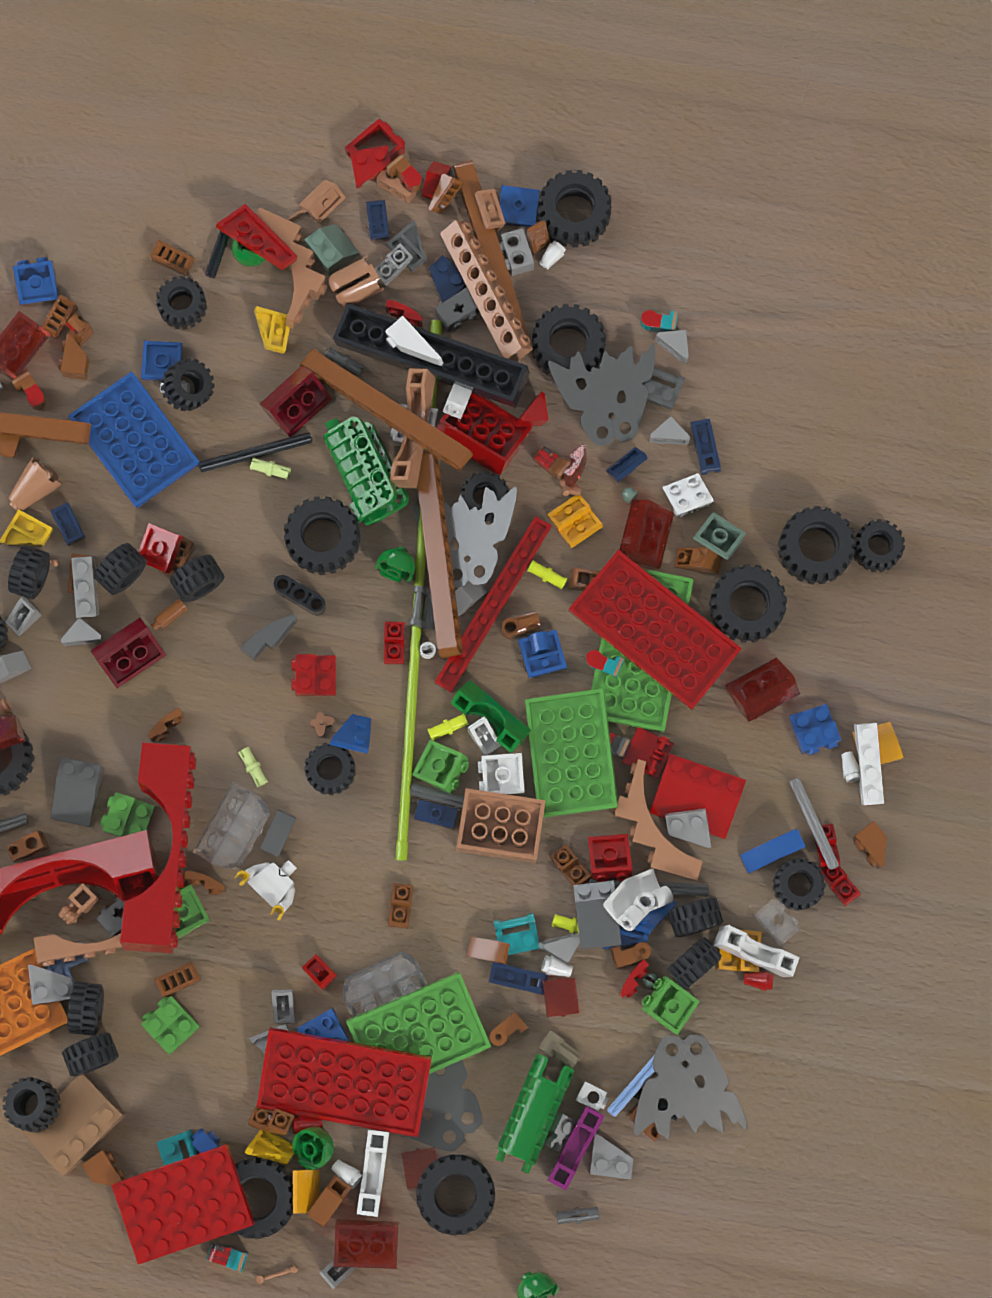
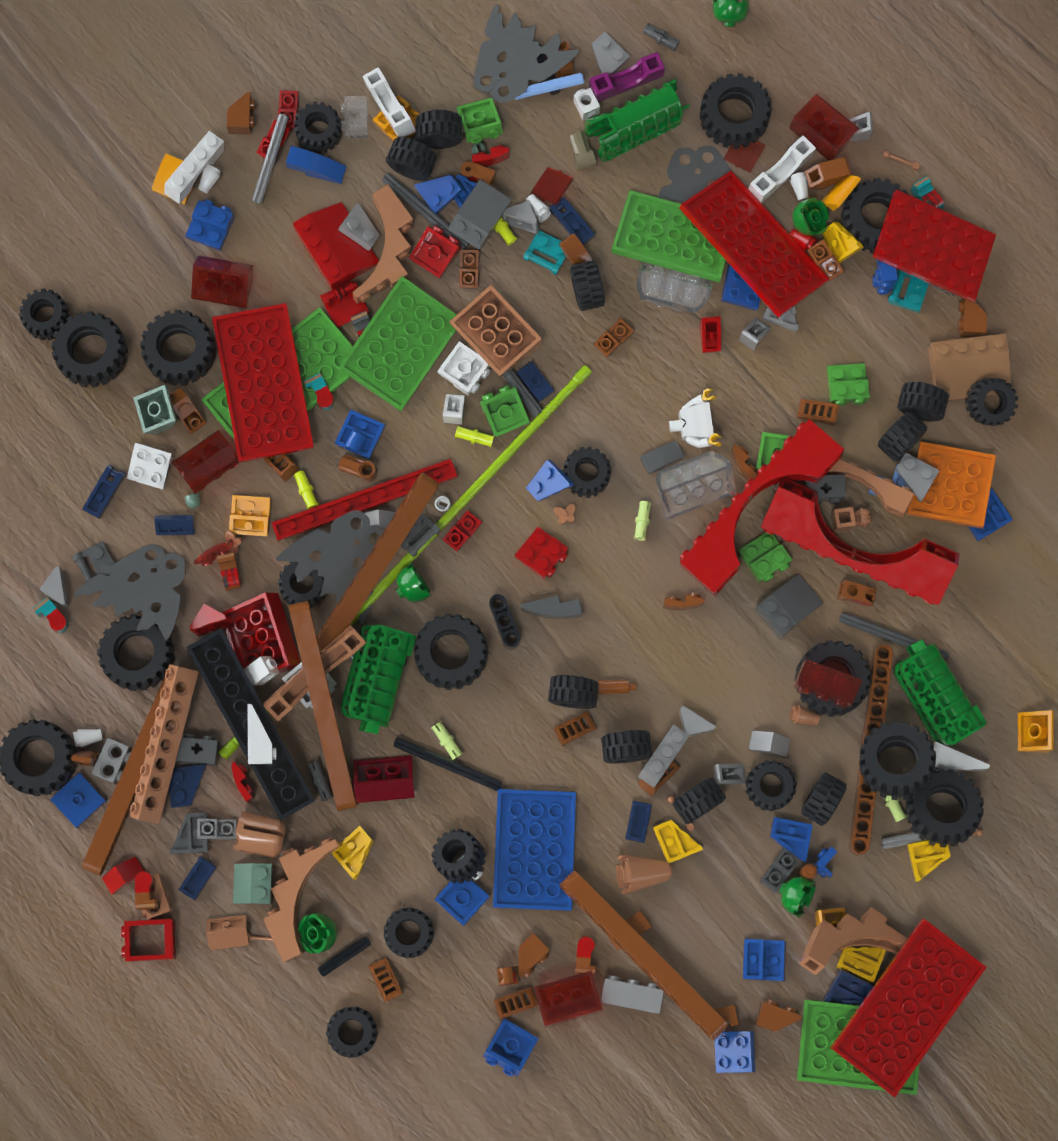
camera: 140 degrees left, 0 degrees up
dark red slope [91,617,166,689] -> none
red plate [139,523,183,573] -> none
red wing [216,204,298,270] -> none
red wing [350,145,391,189] -> none
dark orange slope [428,173,463,214] -> none
green arch [450,680,531,754] -> none
nougat panel [475,189,506,233] -> none
dark orange leg [490,1012,528,1046] -> none
light grey plate [545,1112,577,1152] -> none
white panel [603,869,673,931] -> none
light grey slope [649,417,690,445] -> none
red cone [744,971,774,992] -> none
none -> black tyre [326,1007,378,1058]
none -> black tyre [570,260,605,311]

